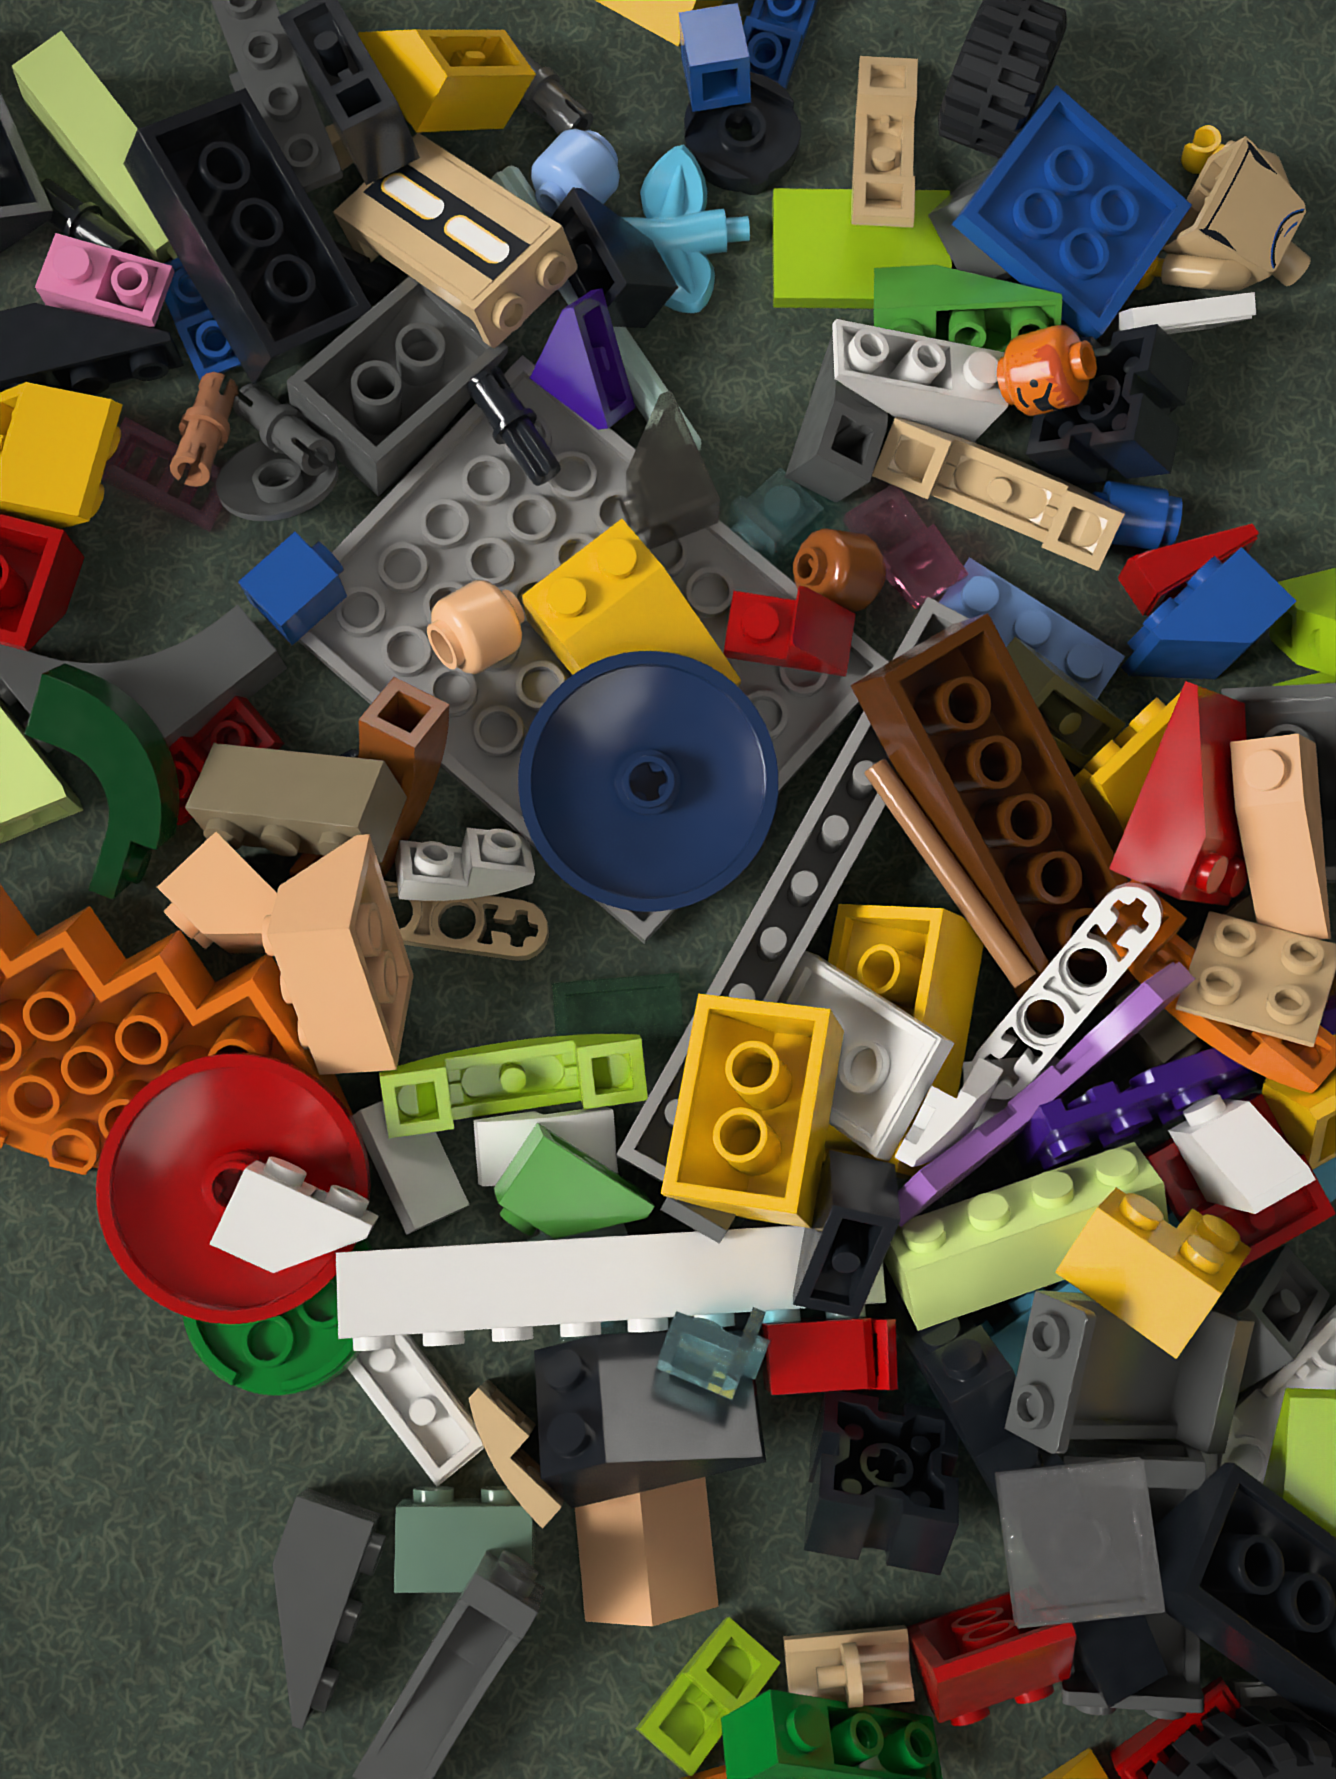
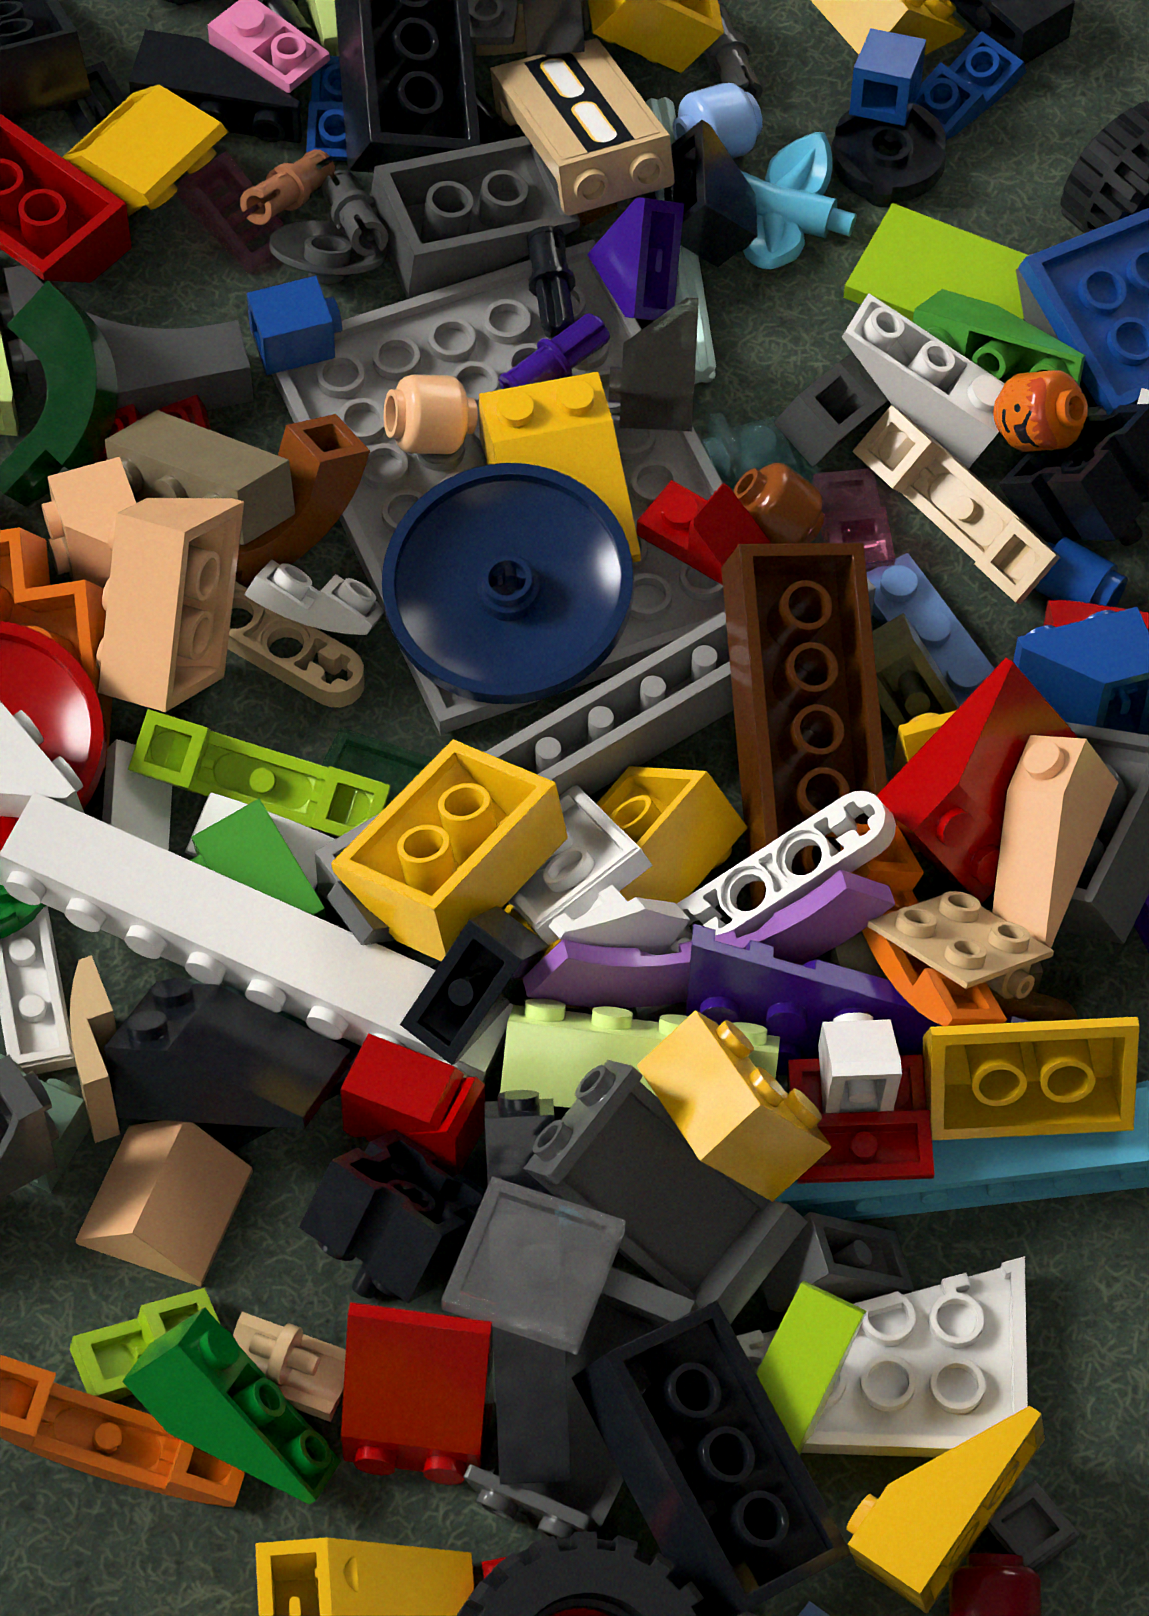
camera: 30 degrees right, 20 degrees down
clear light blue bracket [656,1307,770,1399] -> none
tan slope [851,56,918,228] -> none
medium nougat bar [864,759,1036,988] -> none
none -> dark purple axle [498,313,610,389]

